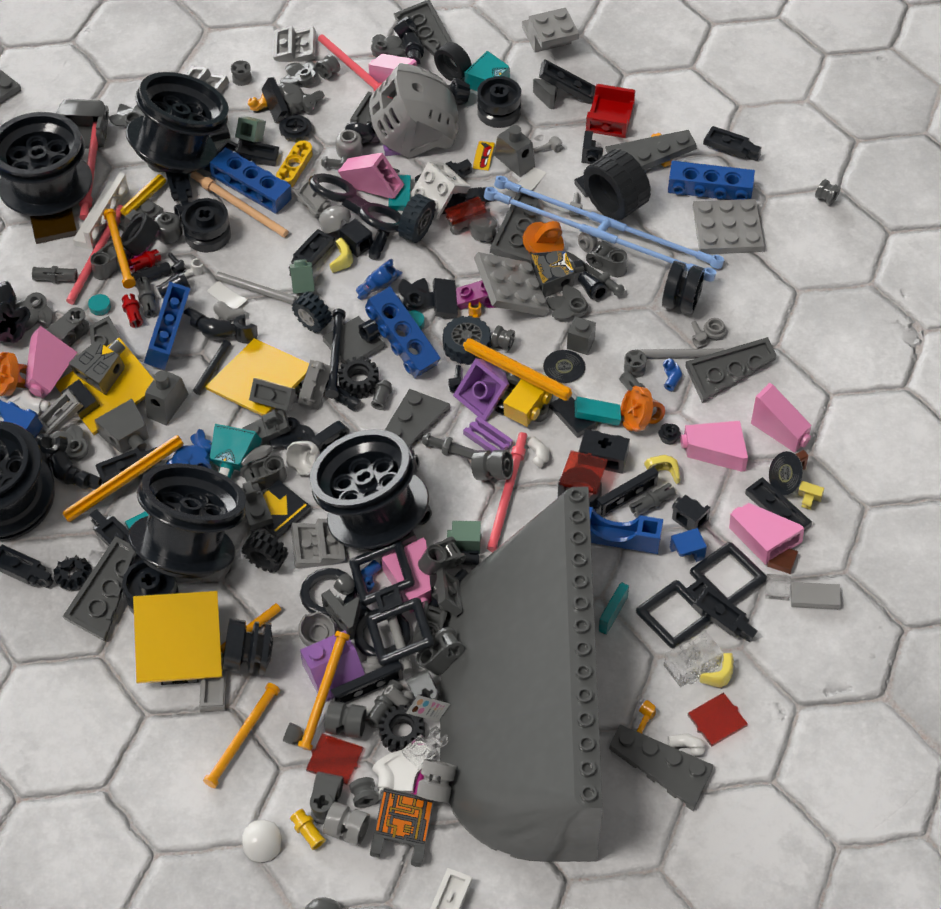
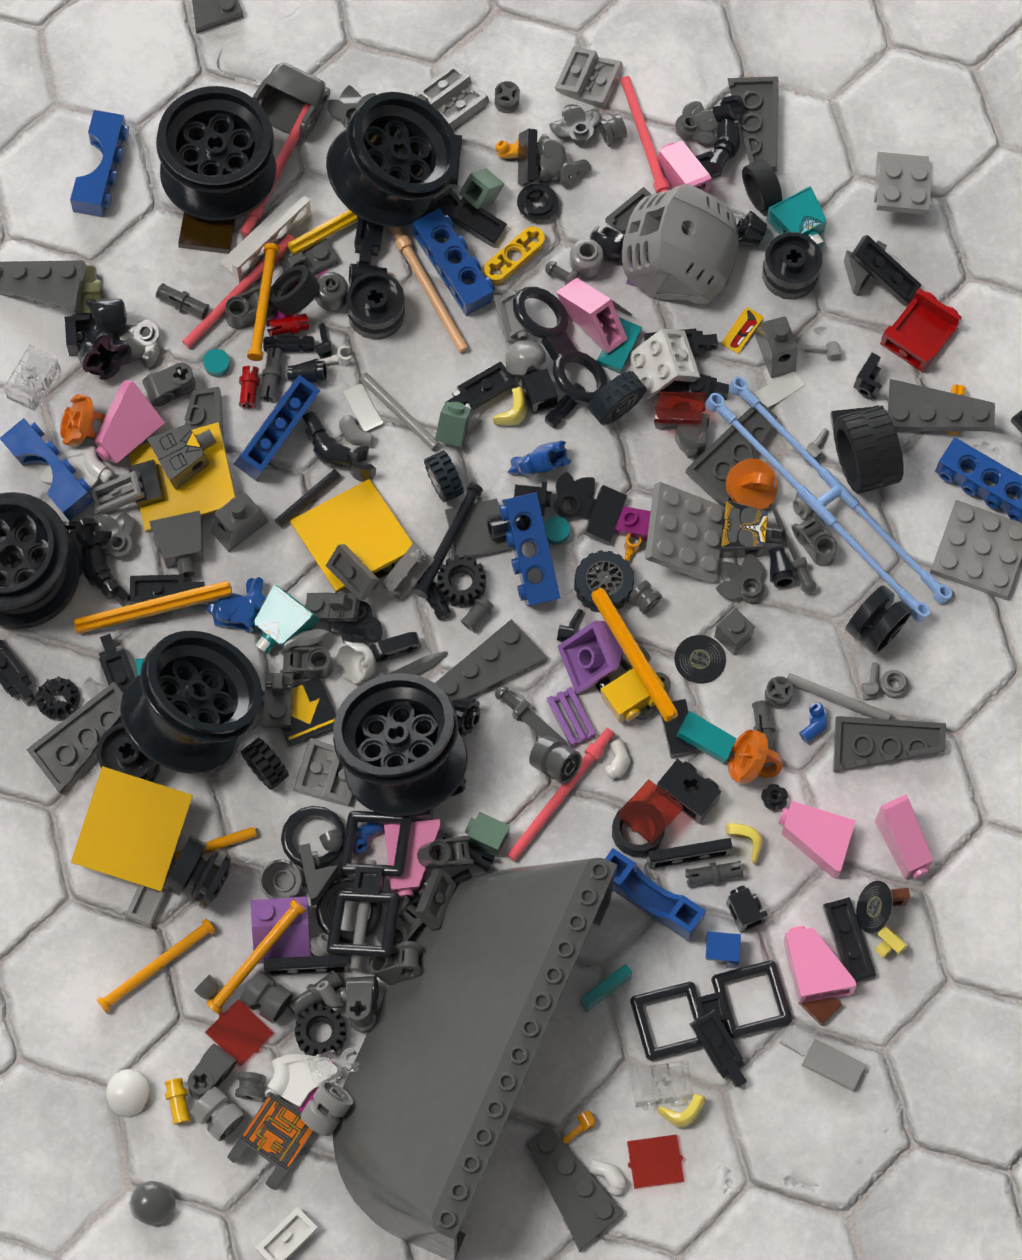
camera: 20 degrees right, 15 degrees up
white sticker [406,695,450,721] -> none

